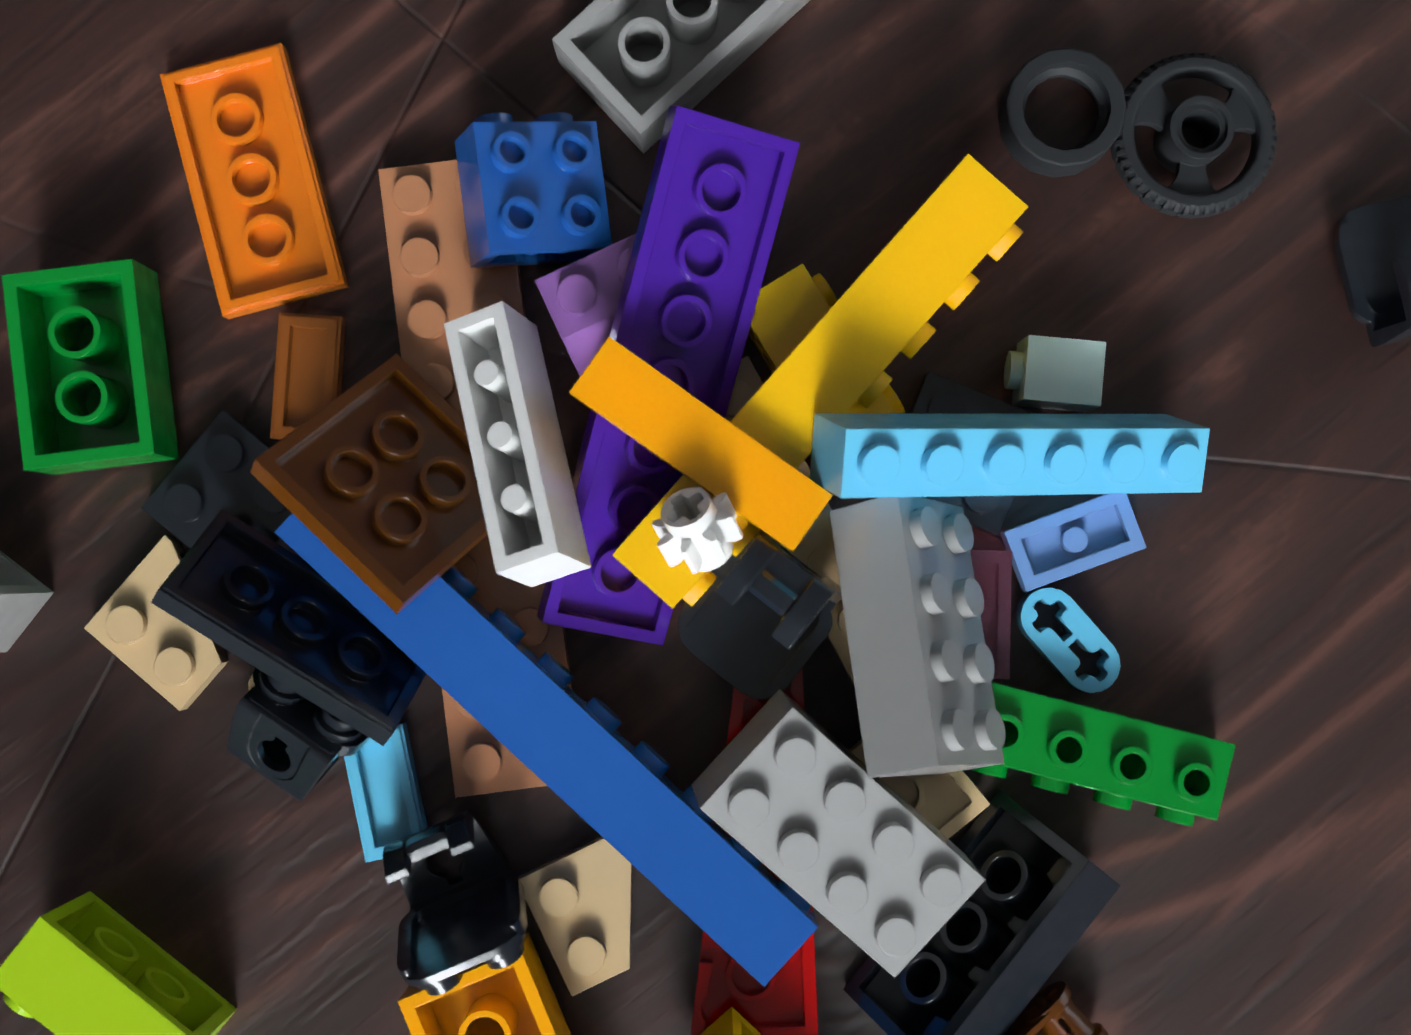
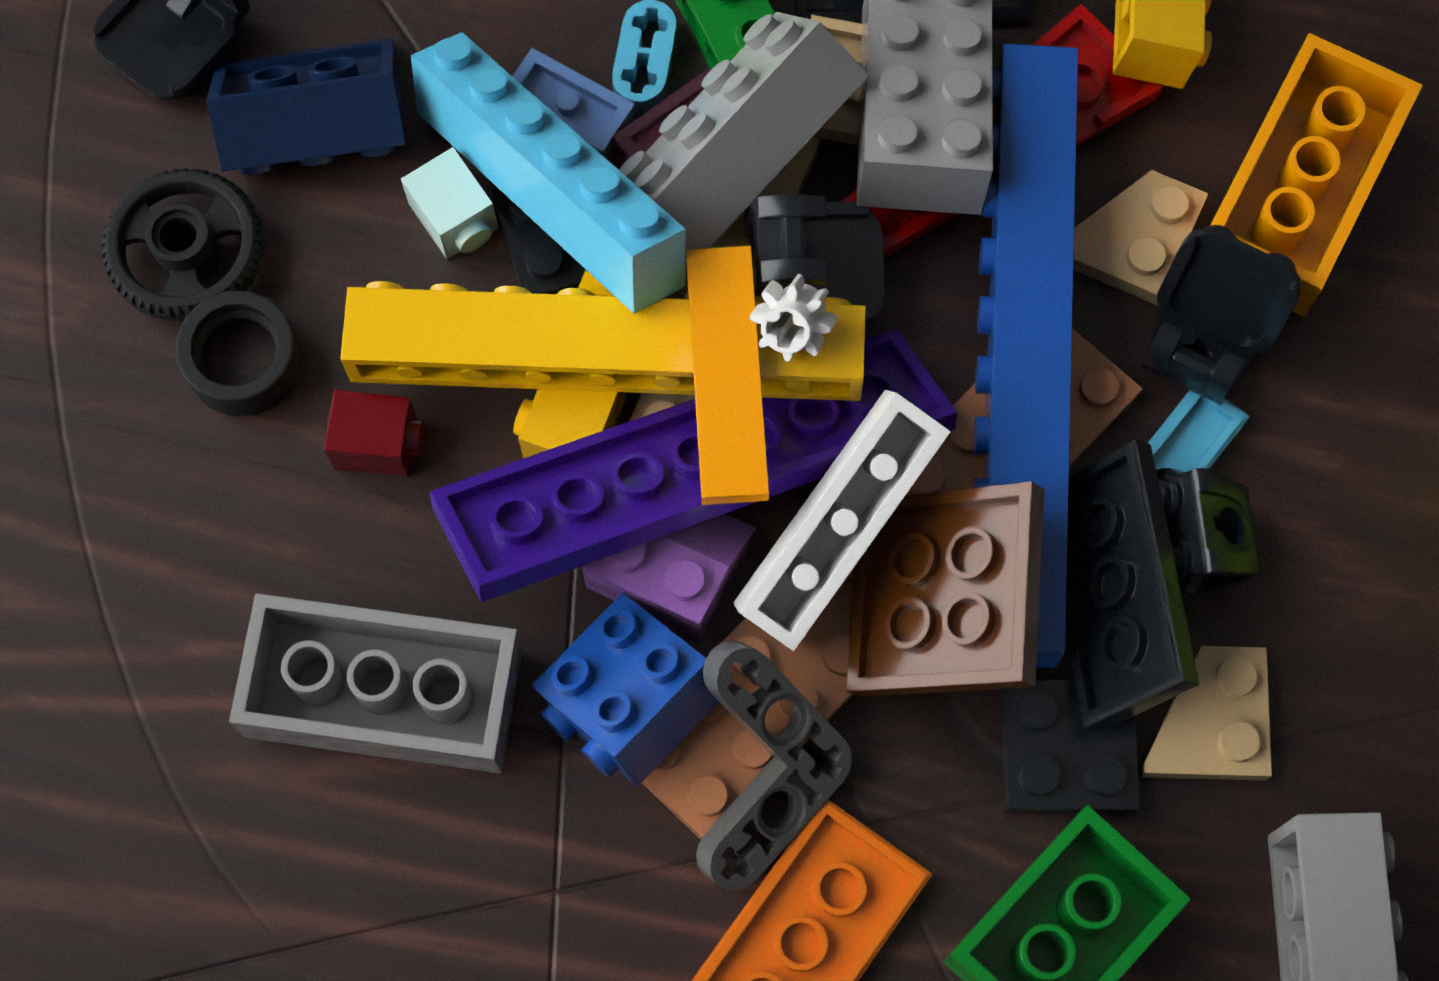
camera: 130 degrees left, 15 degrees down
dark orange tile [270,313,347,440] -> none
none -> dark blue slope [206,38,406,175]
none -> dark red brick [324,390,425,477]
none -> dark grey beam [696,640,852,891]

